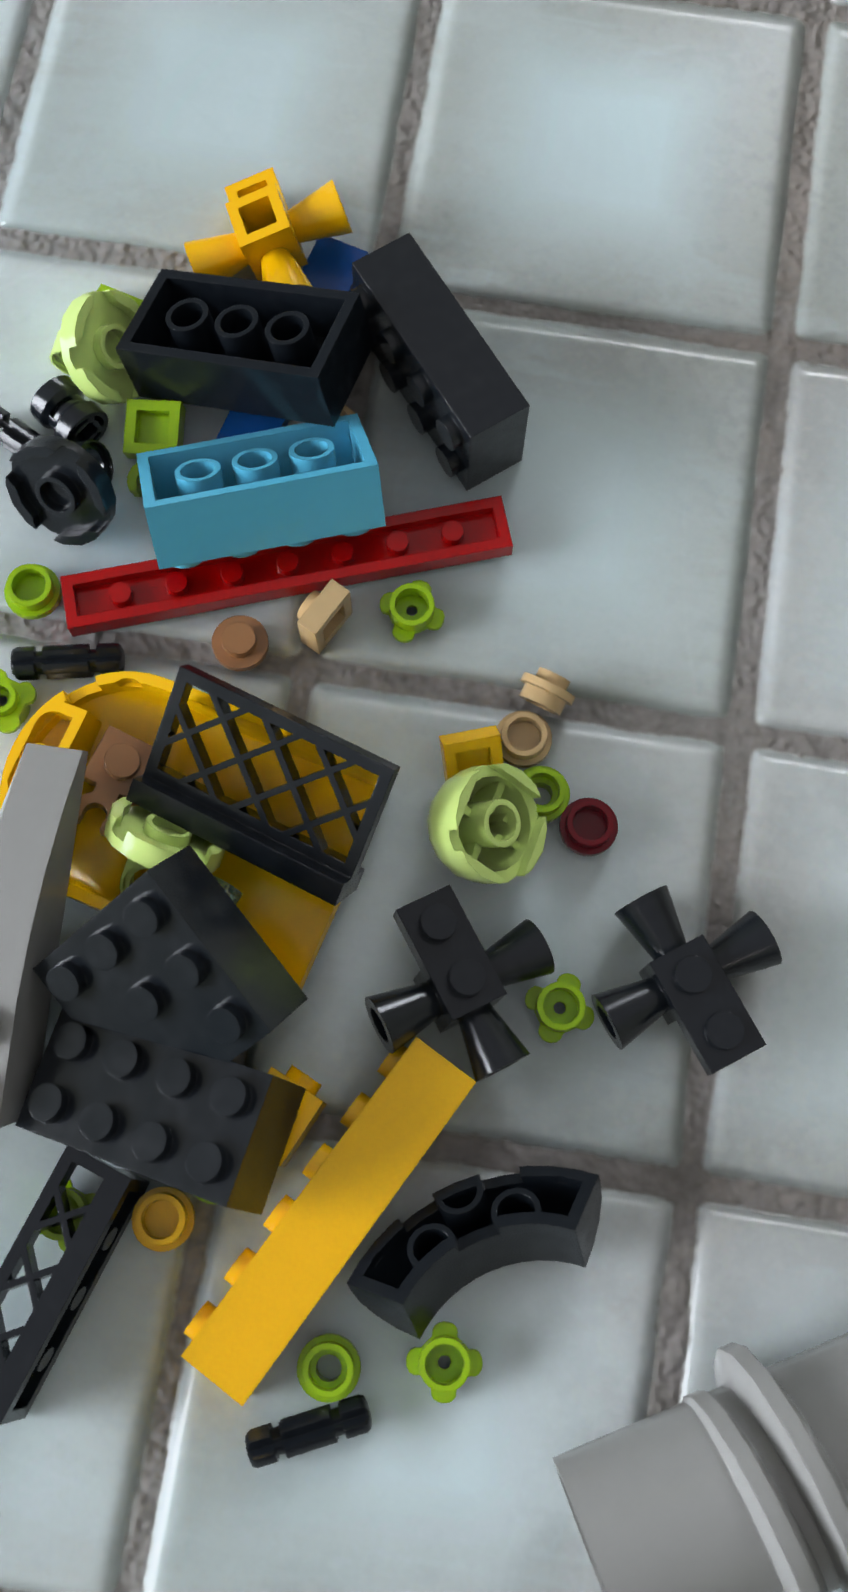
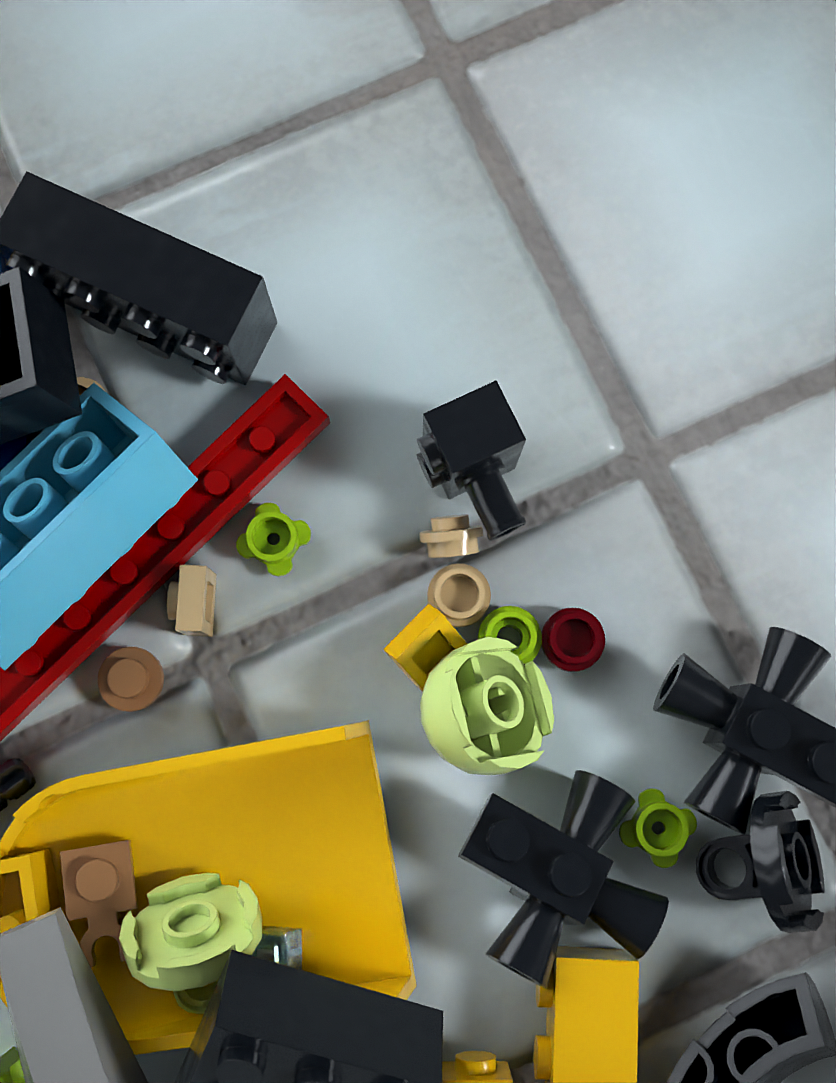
camera: 35 degrees left, 5 degrees up
black fence [126,664,400,906] -> none
none -> black brick [417,380,527,541]
none -> black tile [696,791,825,933]

